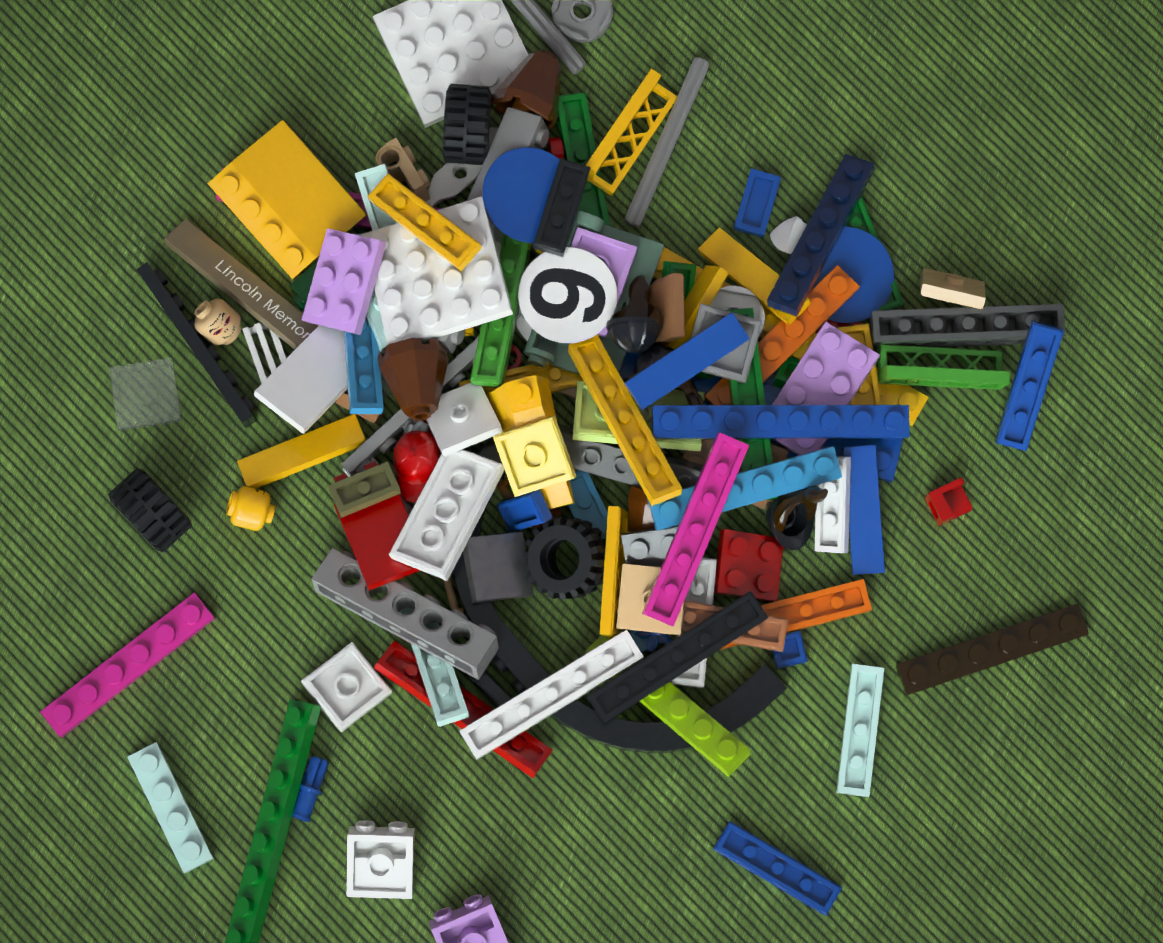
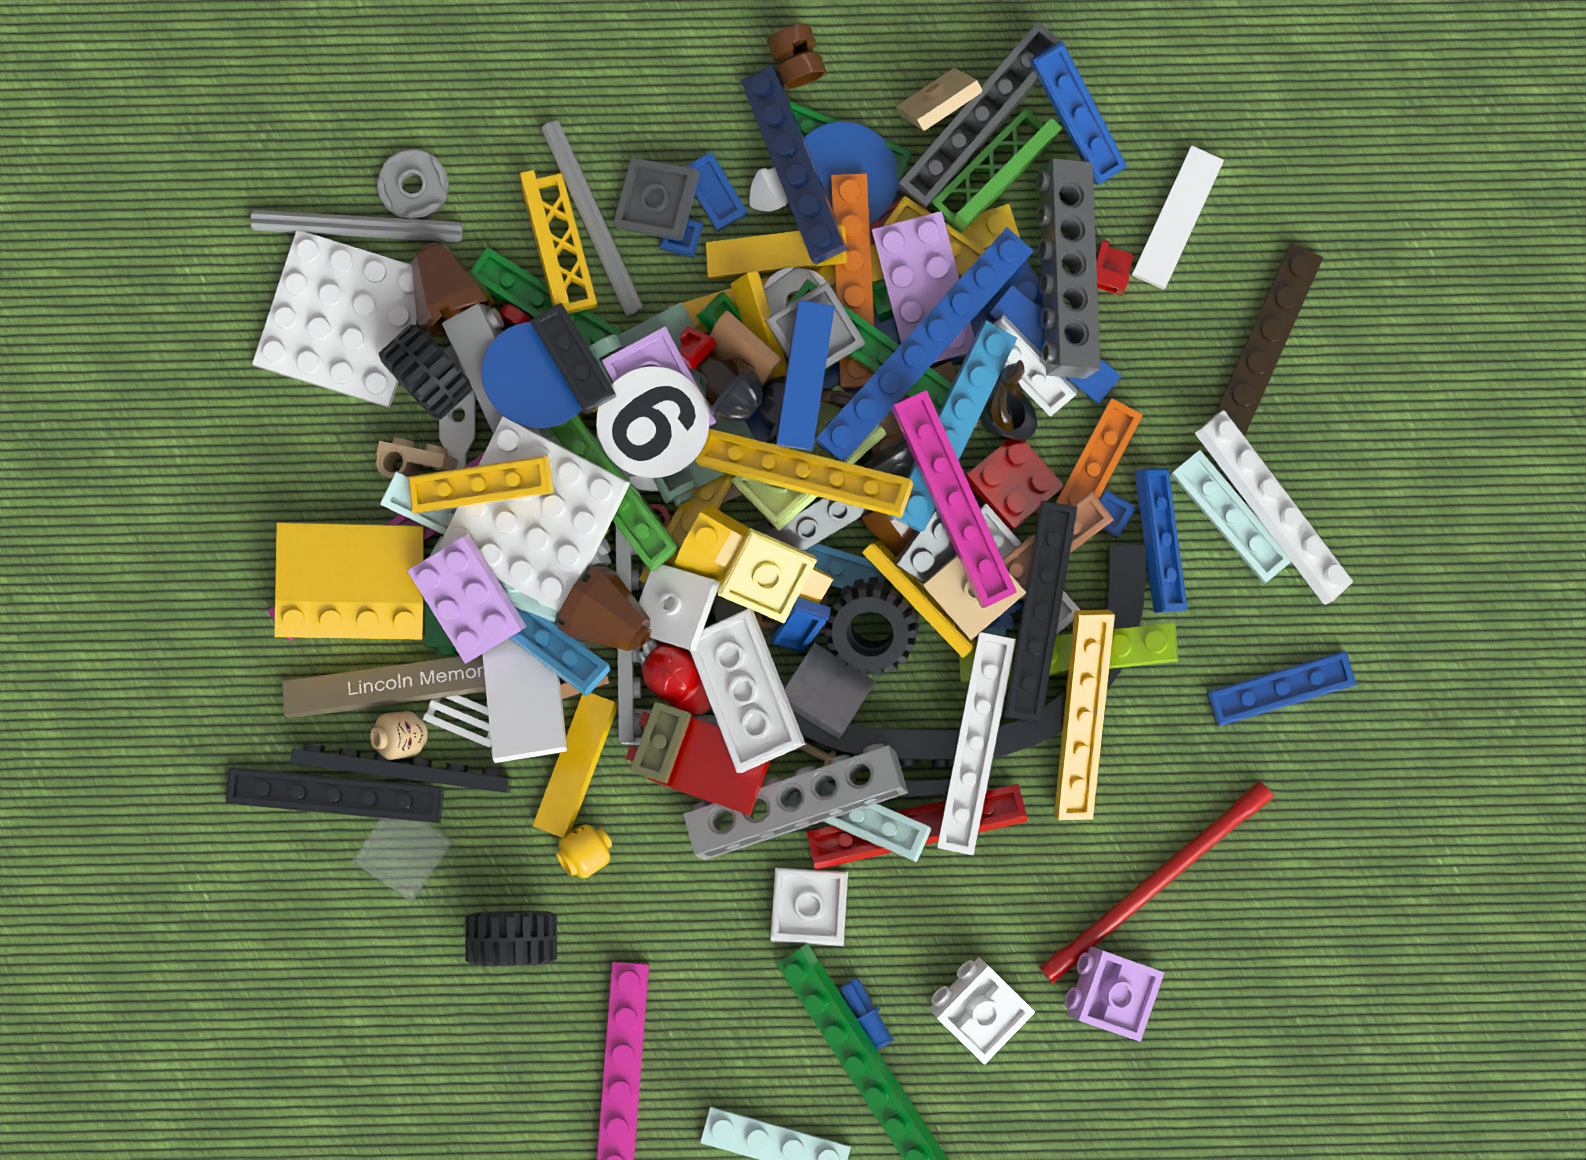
camera: 45 degrees left, 5 degrees up
none -> black tile [225,767,445,824]
none -> dark grey plate [613,157,701,241]
none -> blue tile [660,219,704,259]
none -> red tile [680,326,716,370]
none -> reddish brown wheel [767,24,827,89]
none -> dark grey brick [1035,158,1100,379]
none -> red piece [1039,781,1274,984]
none -> plate [1054,610,1115,820]
none -> white tile [1132,146,1224,290]
none -> blue tile [1135,468,1188,613]
none -> white plate [1195,410,1353,605]

